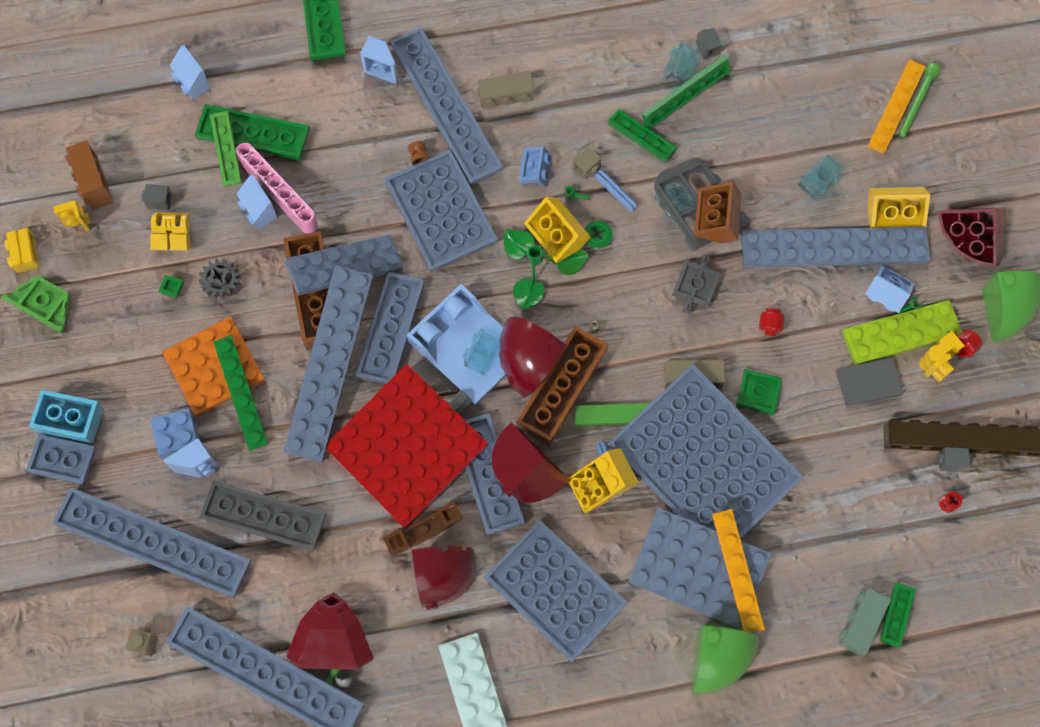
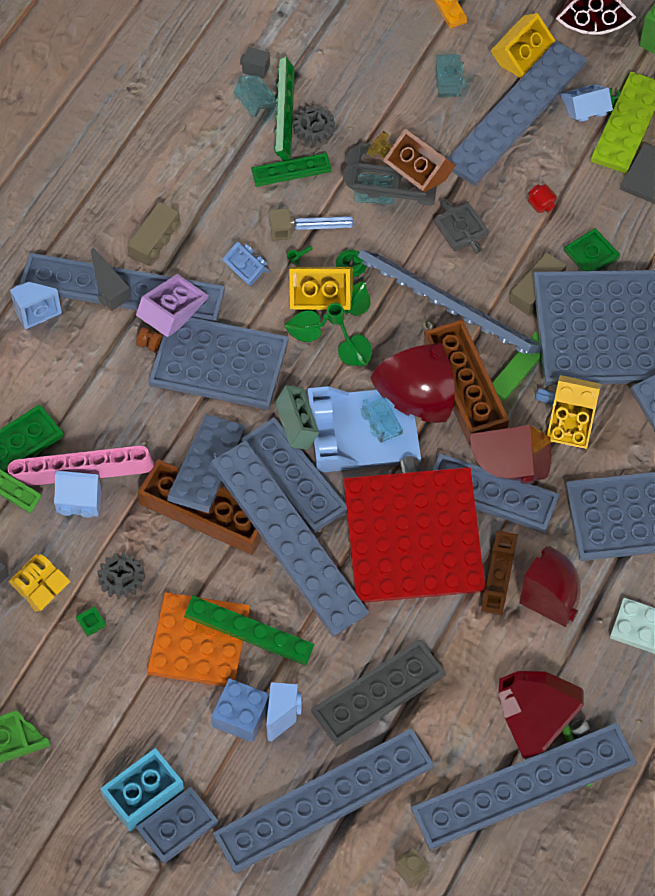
camera: 50 degrees left, 10 degrees down
none -> dark grey slope [91,248,131,311]
none -> lavender slope [136,274,209,337]
none -> sand green brick [275,385,319,450]
none -> dark grey gear [293,105,335,145]
none -> sand blue plate [358,250,541,355]
none -> clear yellow tile [367,130,393,158]

